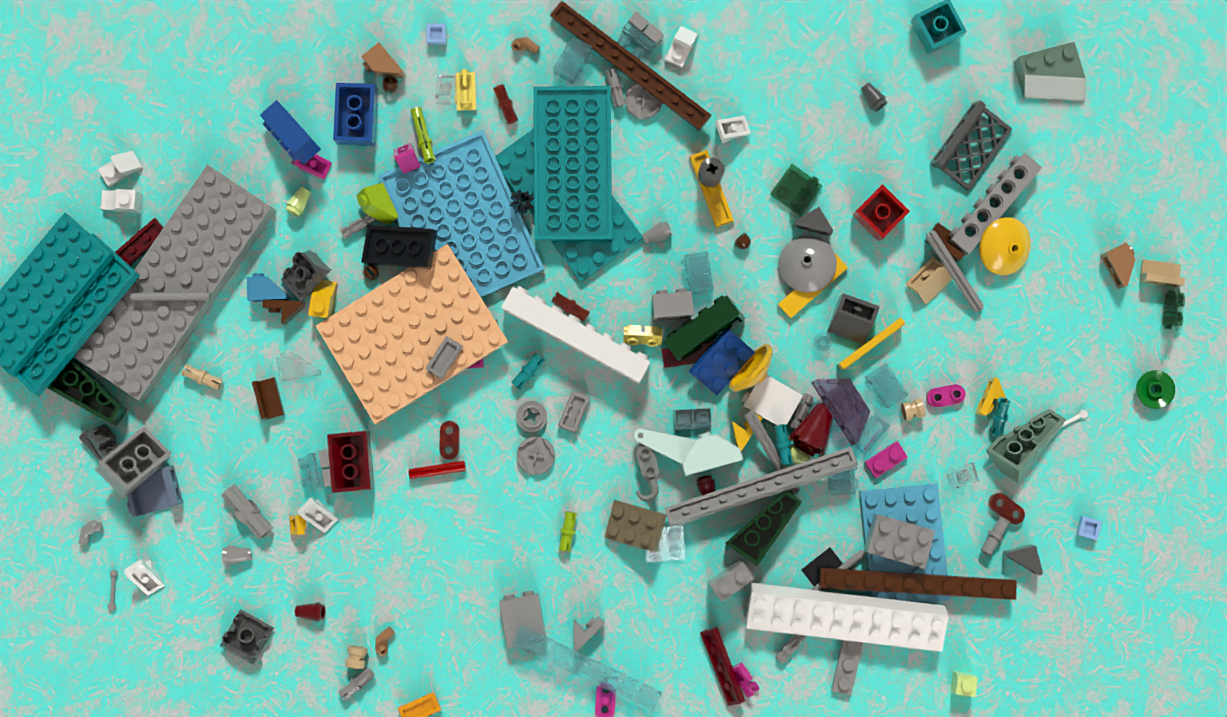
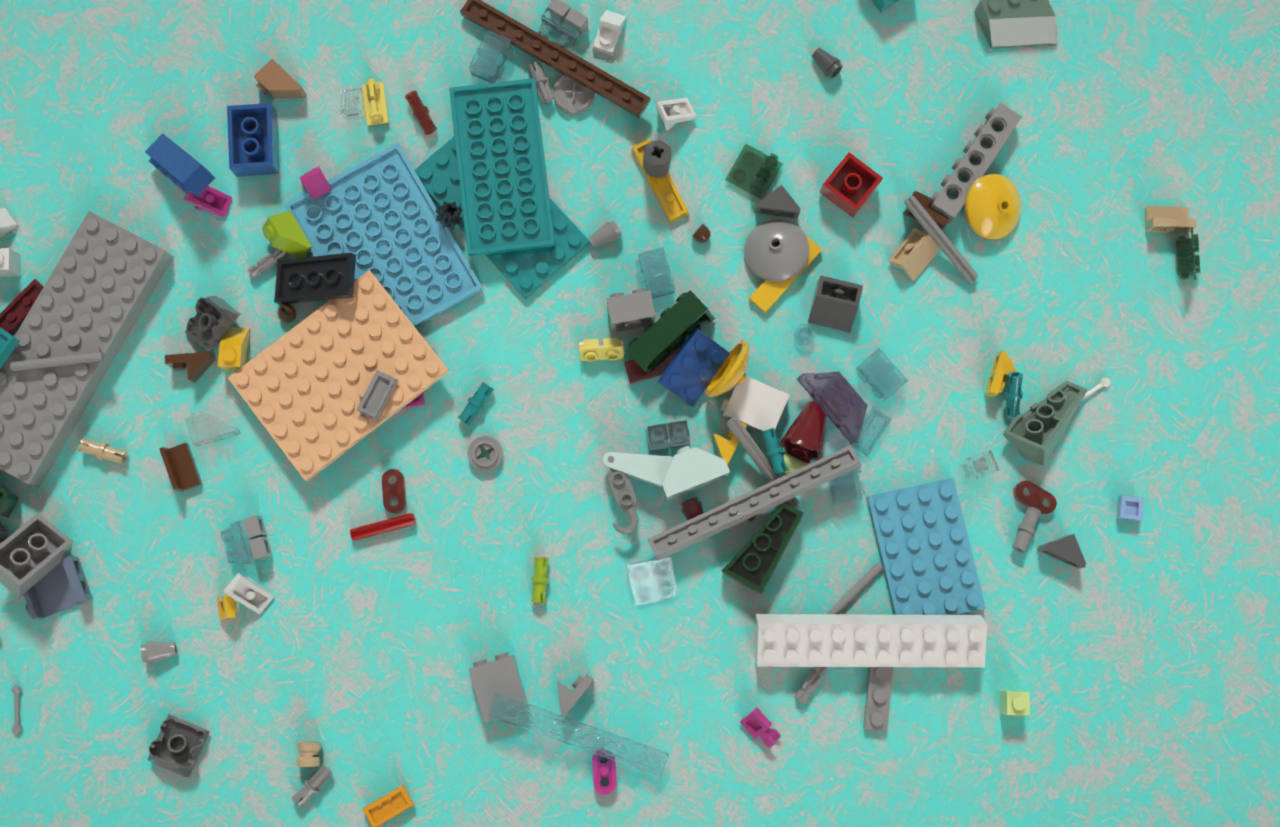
camera: 10 degrees left, 5 degrees down
white slope [124,559,165,596] -> none
light grey piece [221,485,273,539] -> none
dark azure slope [247,273,290,302] -> none
yellowish green cone [285,187,310,217] -> none
dark red cone [295,602,326,622] -> none
dark red slope [327,431,375,493] -> none
medium nougat arm [375,626,395,656] -> none
reddish brown hinge [382,77,398,93] -> none
lime pin [410,107,436,163] -> none
light blue plate [426,23,446,44] -> none
white brick [501,286,650,384] -> none
medium nougat arm [511,37,541,55] -> none
light grey tile [517,436,555,475] -> none
clear red pin [551,292,590,322] -> none
light grey plate [558,390,590,433] -> none
dark tan plate [604,500,667,553] -> none
dark red tile [700,627,746,706] -> none
light grey brick [708,559,755,602] -> none
light grey axle [789,393,813,429] -> none
black sticker [801,547,843,586] -> none
reddish brown plate [819,567,1017,600] -> none
yellow tile [836,318,905,370] -> none
dark pink plate [864,441,908,478] -> none
light grey brick [864,514,935,569] -> none
tan wheel [901,398,926,421] -> none
dark pink plate [926,384,966,407] -> none
dark grey fence [930,100,1012,191] -> none
medium nougat slope [1100,242,1136,289] -> none
green dish [1136,370,1175,409] -> none

